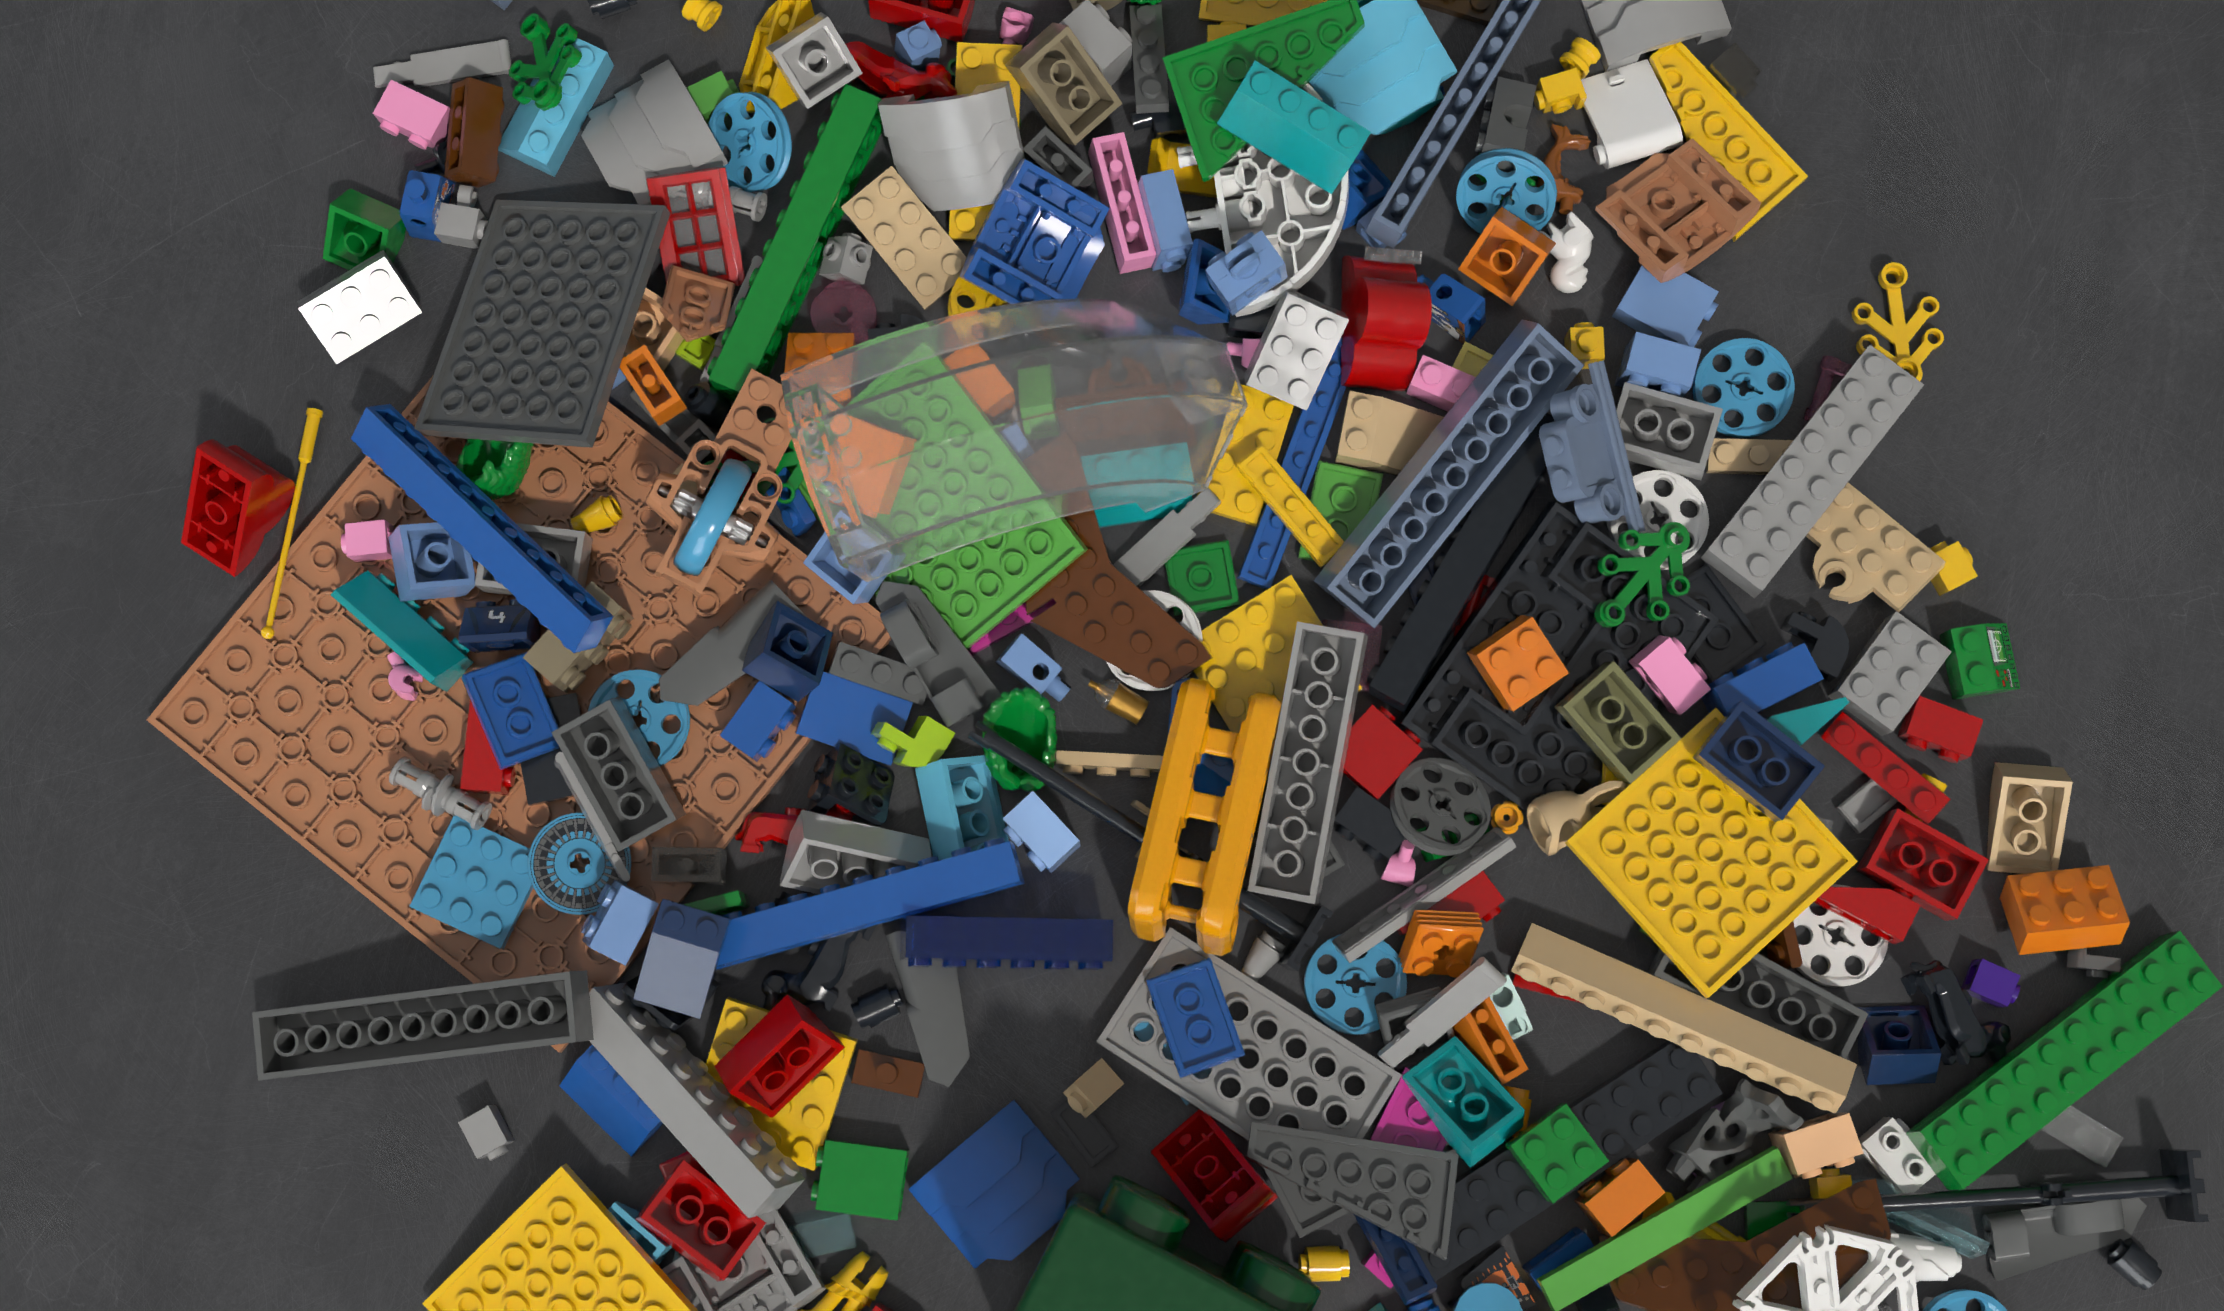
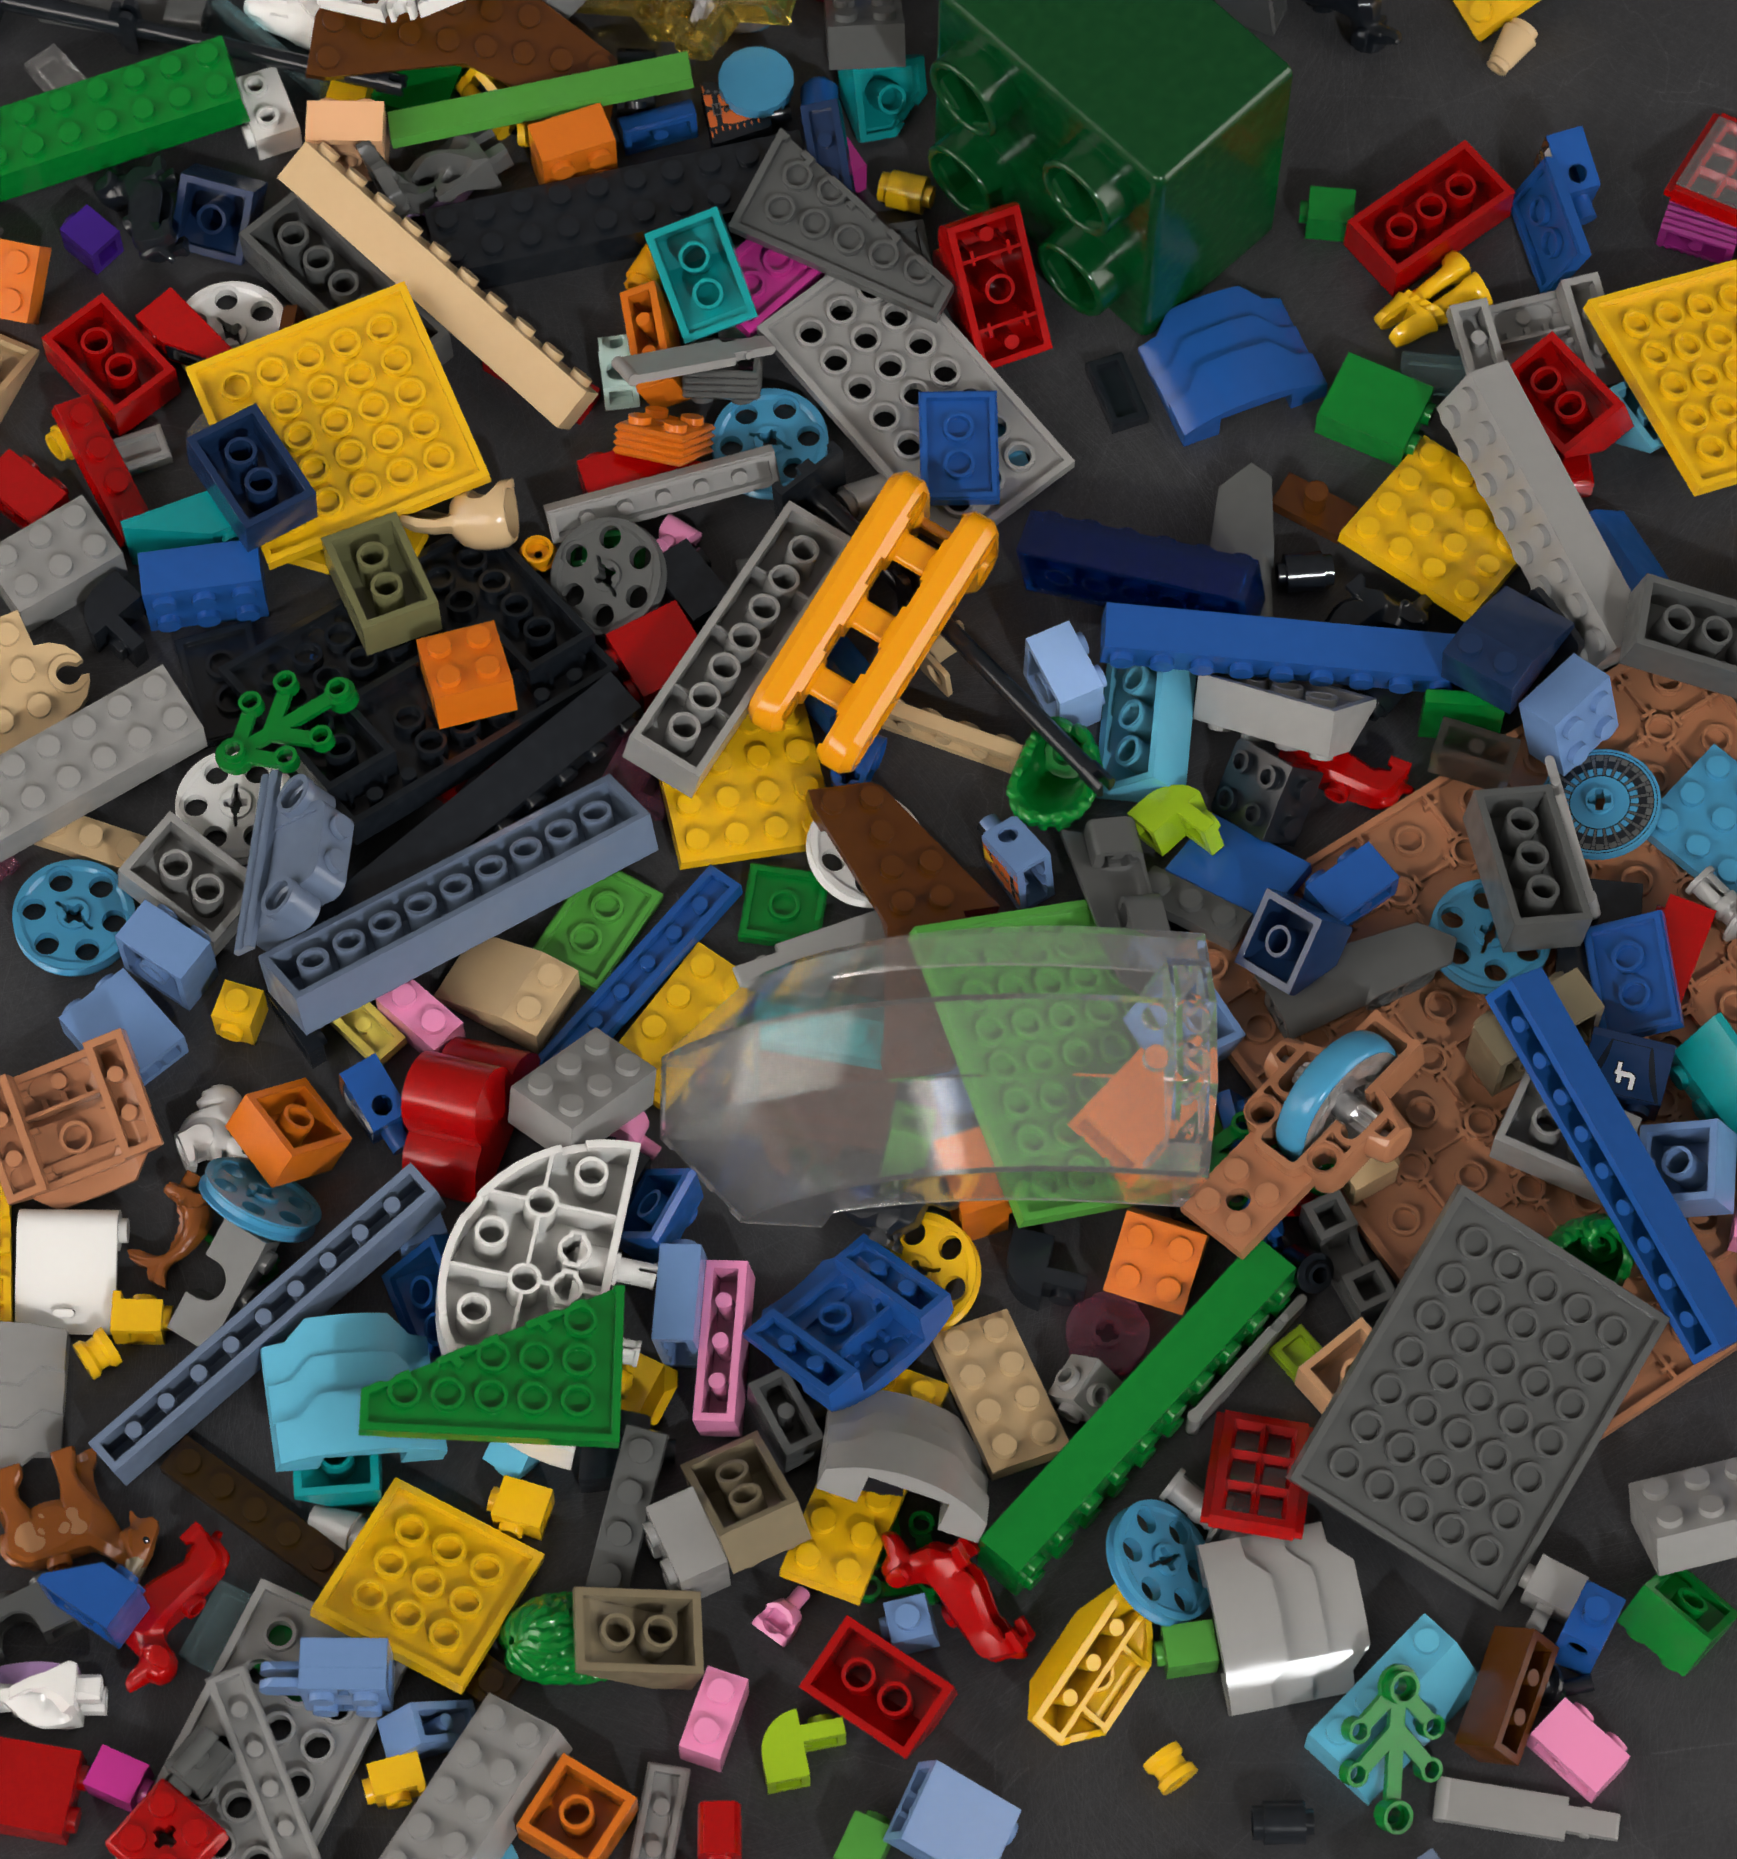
camera: 165 degrees left, 15 degrees down
yellow cone [570,495,623,533] -> none
orange brick [620,344,687,426] -> none
nougat tile [660,265,735,342] -> none
red slope [714,994,845,1118] -> none
light grey brick [766,12,863,109] -> none
tan brick [1063,1058,1124,1119] -> none
pearl gold piece [1088,679,1150,725] -> none
medium blue brick [1205,230,1288,316] -> none
teal slope [1217,61,1371,194] -> none
yellow tile [1235,444,1344,568] -> none
clear tile [1364,246,1422,264] -> none
green brick [1505,1103,1609,1203] -> none
bright pink brick [1629,635,1711,715] -> none

